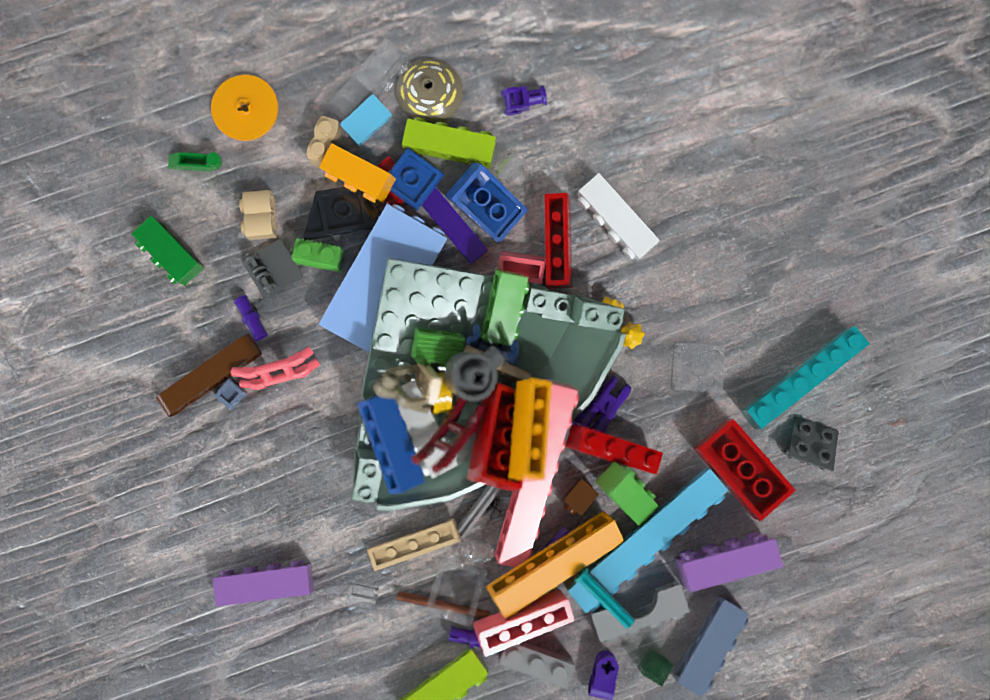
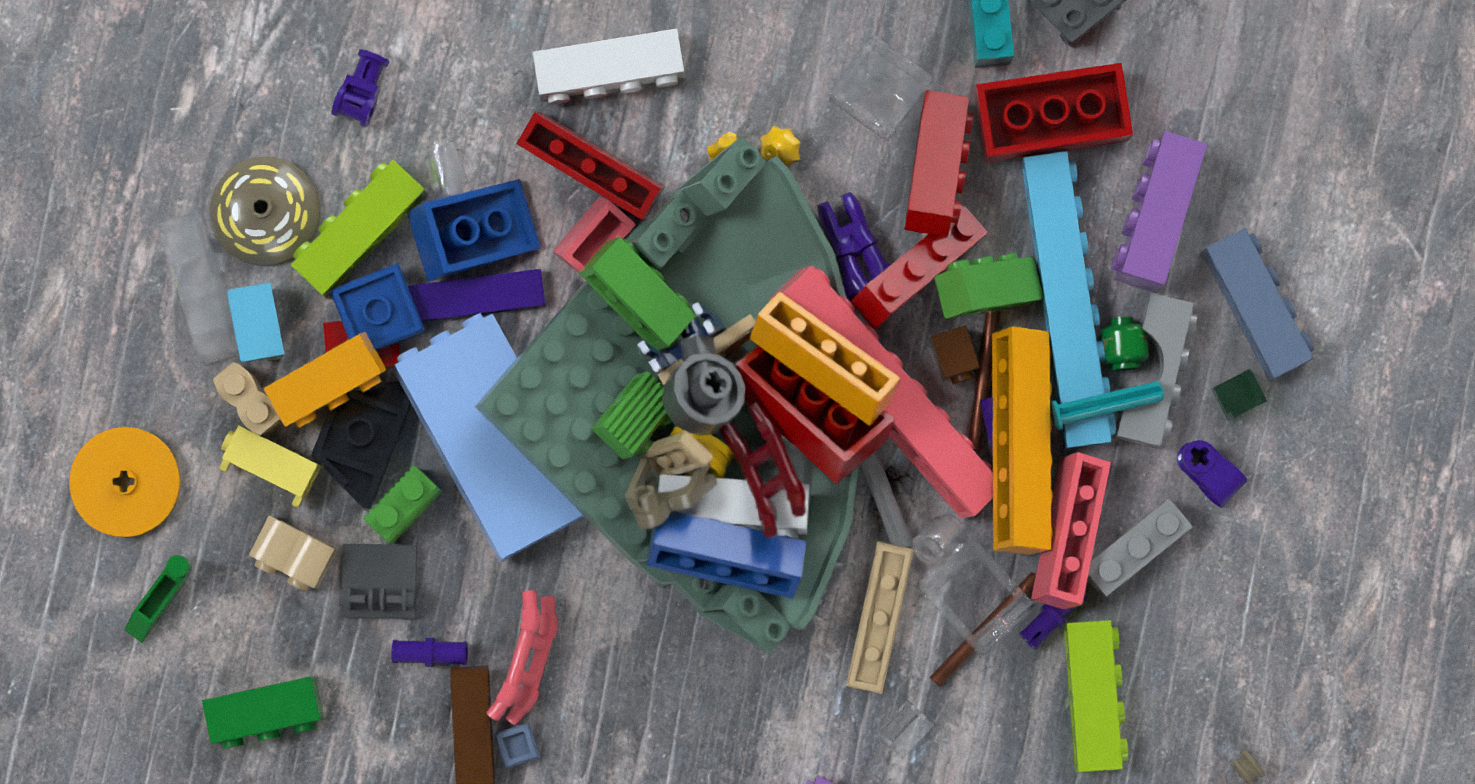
camera: 60 degrees left, 0 degrees up
none -> light yellow brick [219,425,322,508]
none -> brick [904,90,974,237]
none -> copper bar [968,310,1001,451]
none -> green head [1100,317,1149,371]

